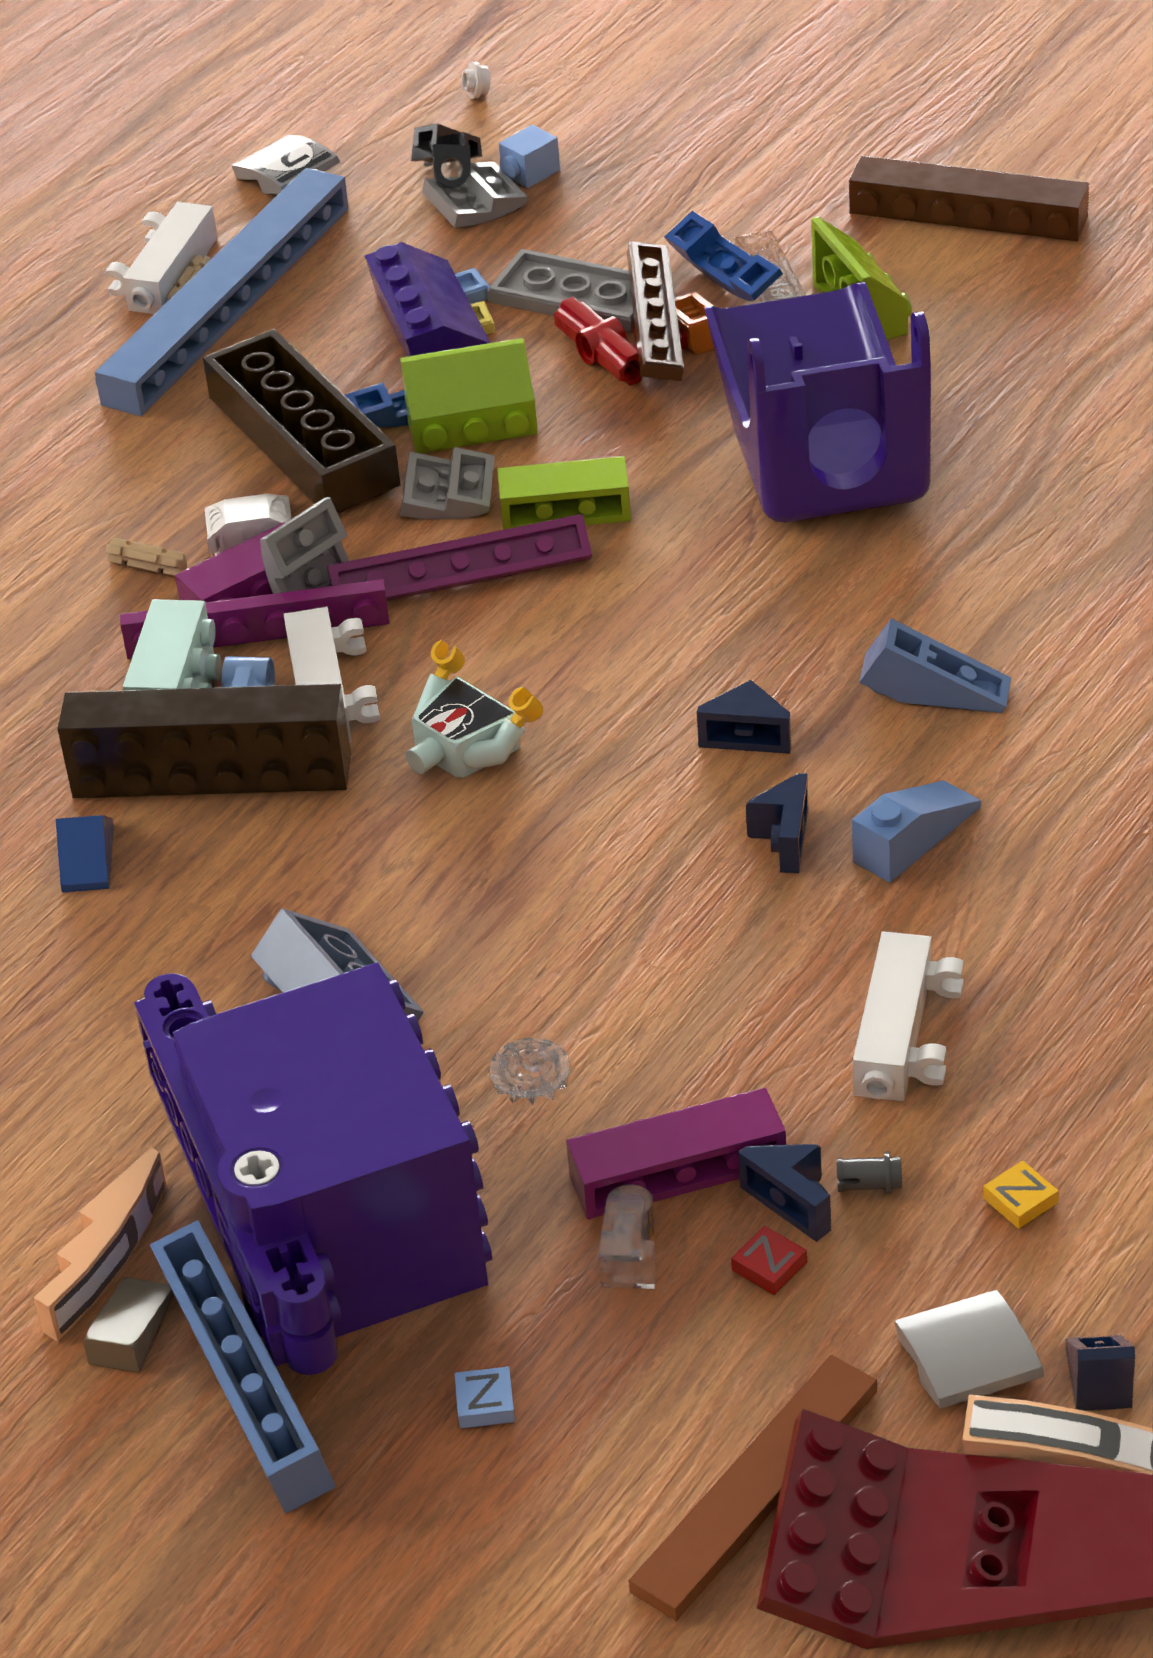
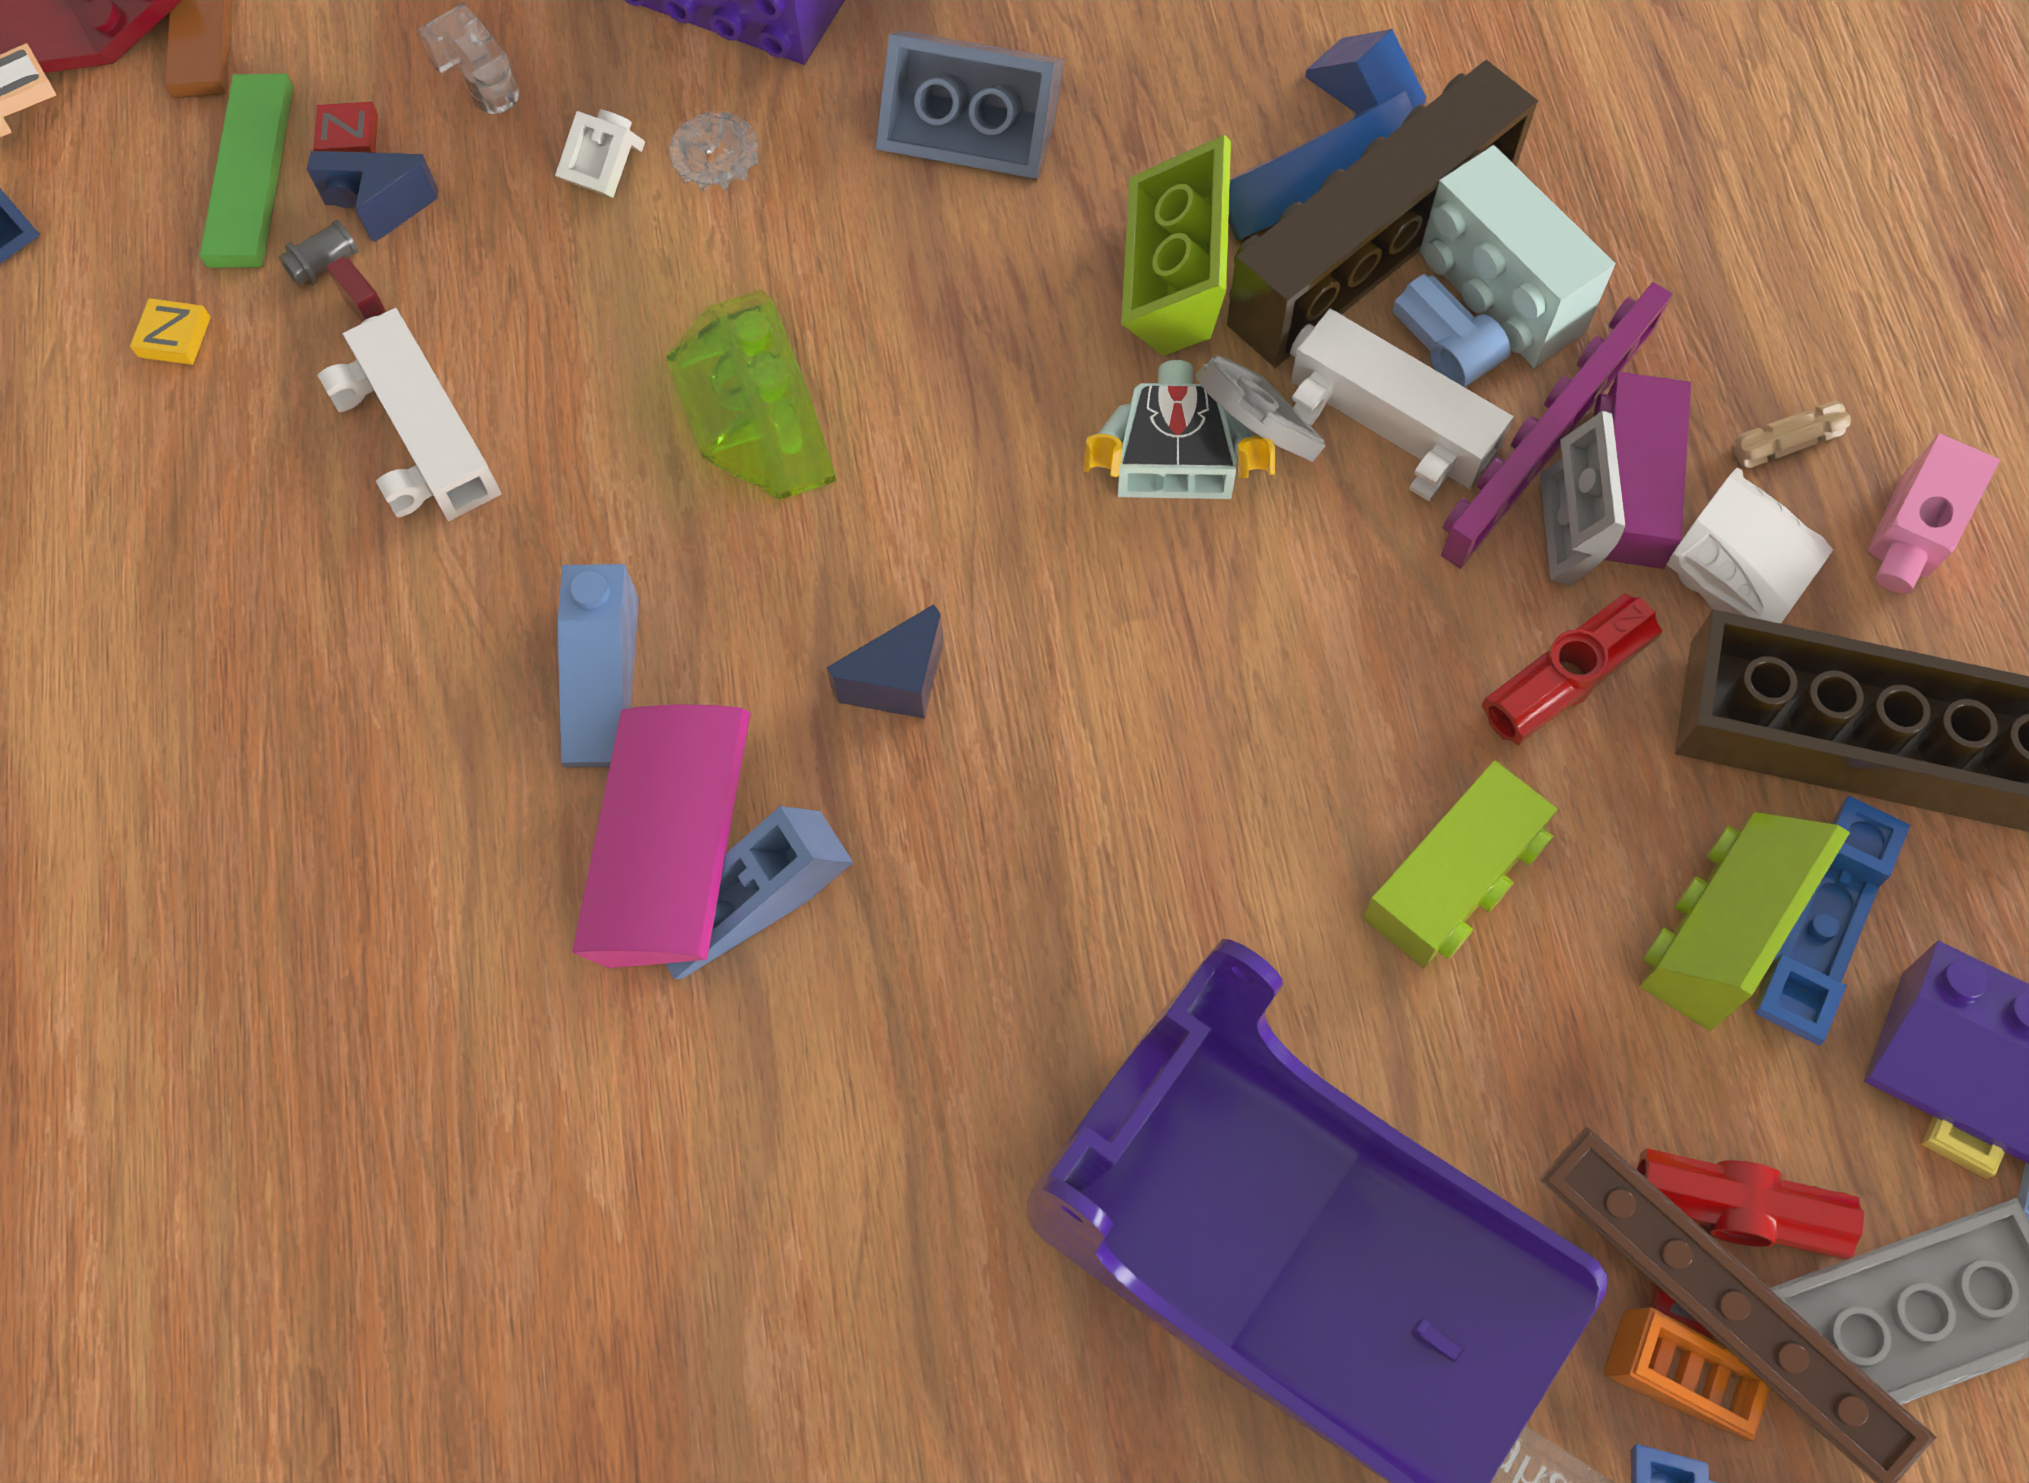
camera: 135 degrees right, 25 degrees up
magenta plate [327,514,592,601] -> none
light grey slope [400,447,495,520] -> none
magenta brick [566,1087,786,1220] -> none
dark blue slope [746,773,809,873] -> none
light grey slope [895,1290,1044,1409] -> none
none -> bright green tile [199,74,294,268]
none -> dark red tile [326,256,386,322]
none -> white bracket [555,109,645,198]
none -> dark pink slope [572,704,750,968]
none -> clear neon green wedge [666,289,836,500]
none -> lime slope [1121,135,1231,356]
none -> light grey tile [1196,355,1326,462]
none -> blue slope [1228,90,1413,240]
none -> red piece [1481,593,1663,745]
none -> bright pink torso [1868,433,2000,594]

